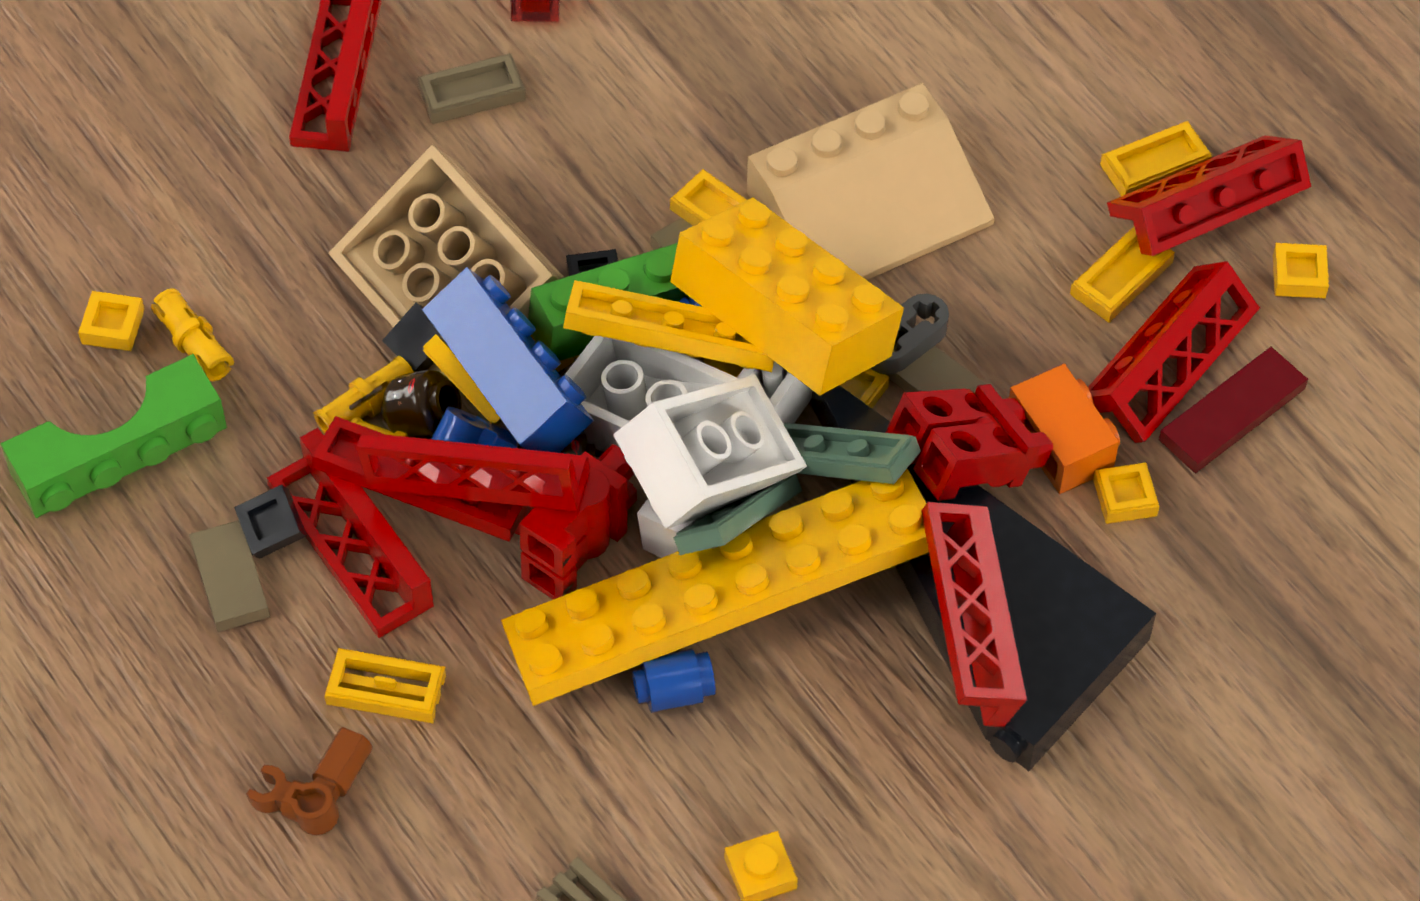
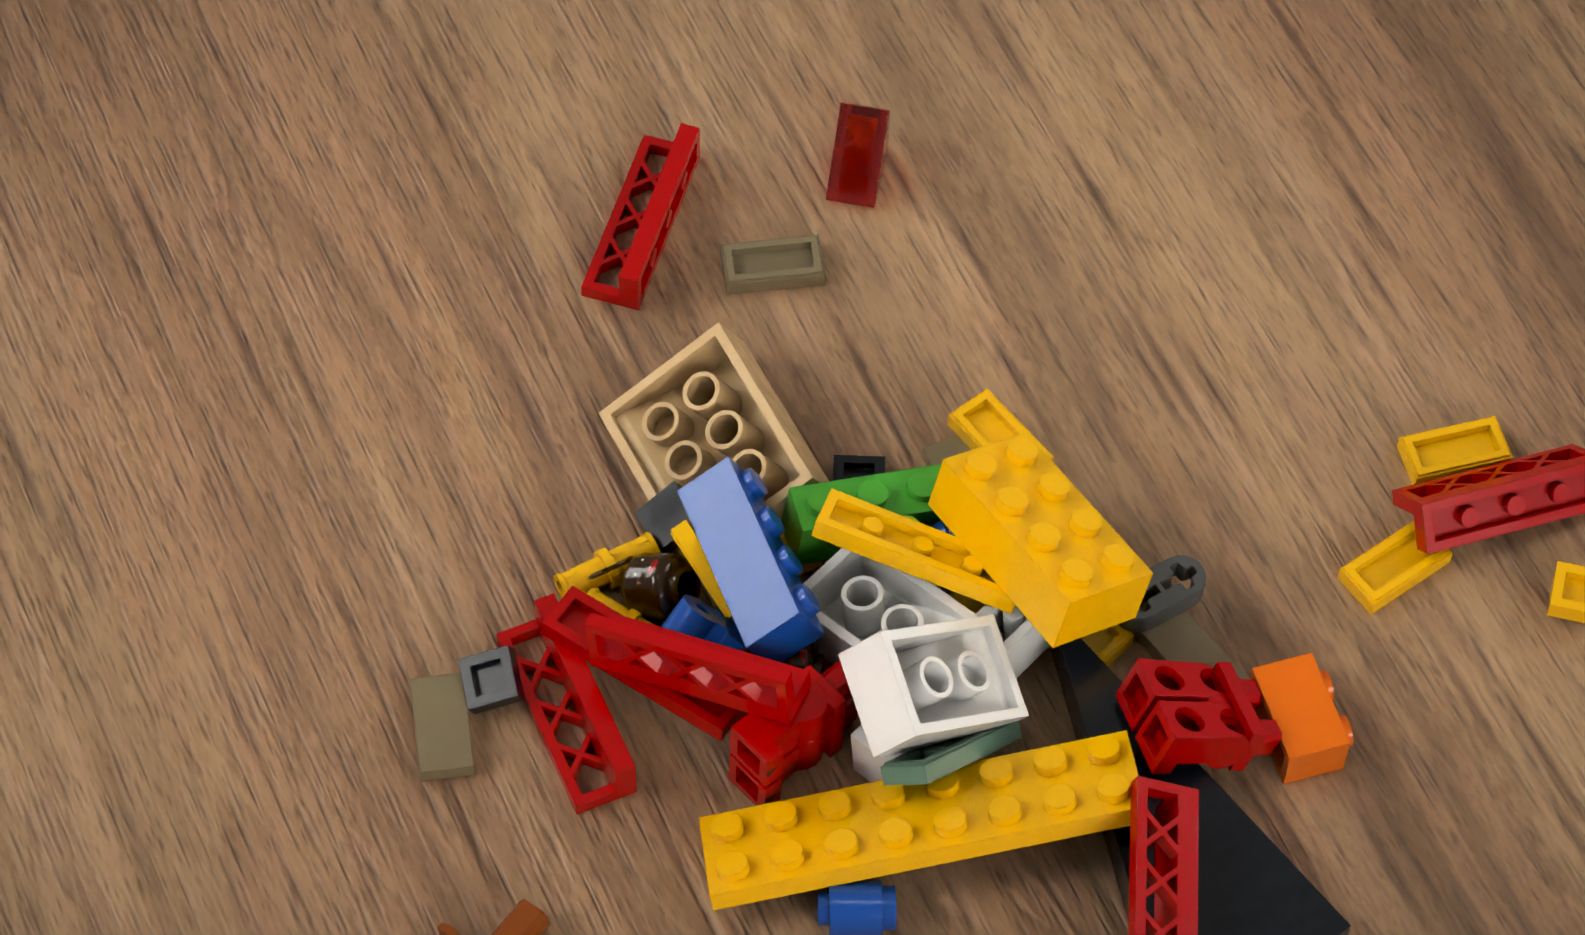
camera: 10 degrees right, 0 degrees up
bright green arch [0,354,227,518] -> none
yellow plate [78,291,145,351] -> none
yellow pin [151,288,234,381] -> none
yellow tile [324,648,446,723] -> none
tan slope [747,83,995,280] -> none
sand green tile [784,423,921,484] -> none
red fence [1088,261,1260,443] -> none
yellow tile [1093,462,1160,524] -> none
dark red tile [1159,346,1308,474] -> none

